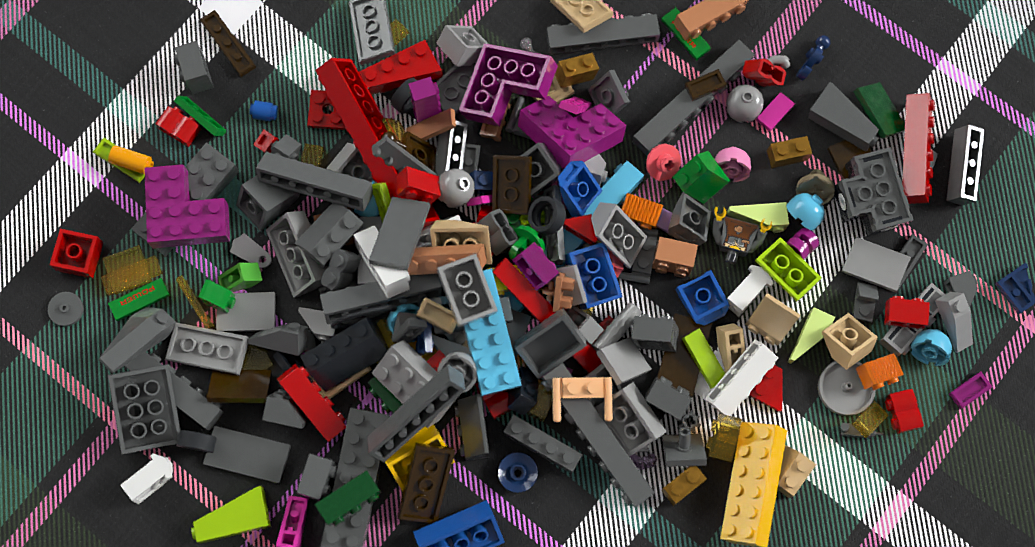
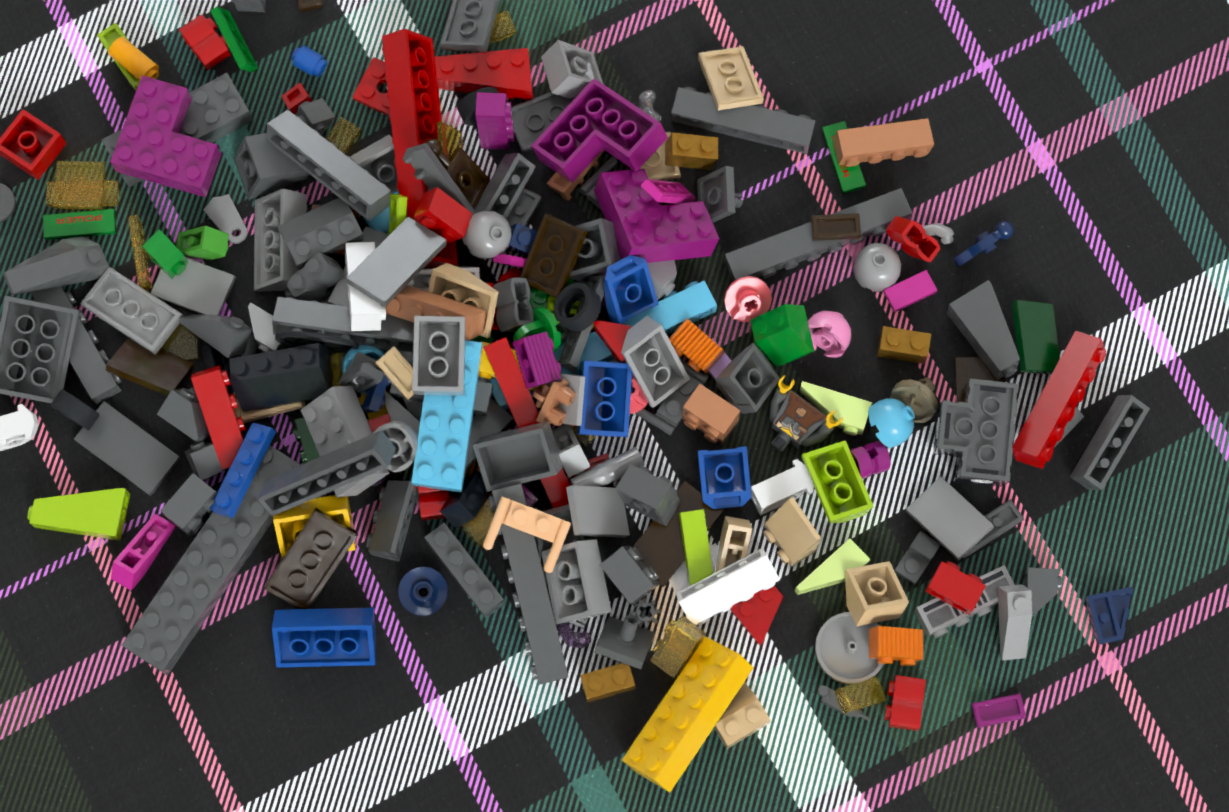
camera: 25 degrees right, 0 degrees up
dark green brick [315,470,381,527] -> none
nougat tile [406,108,456,141] -> none
medium azure cylinder [911,329,952,366] -> none
none -> dark grey brick [184,440,223,480]
none -> blue plate [210,423,276,518]

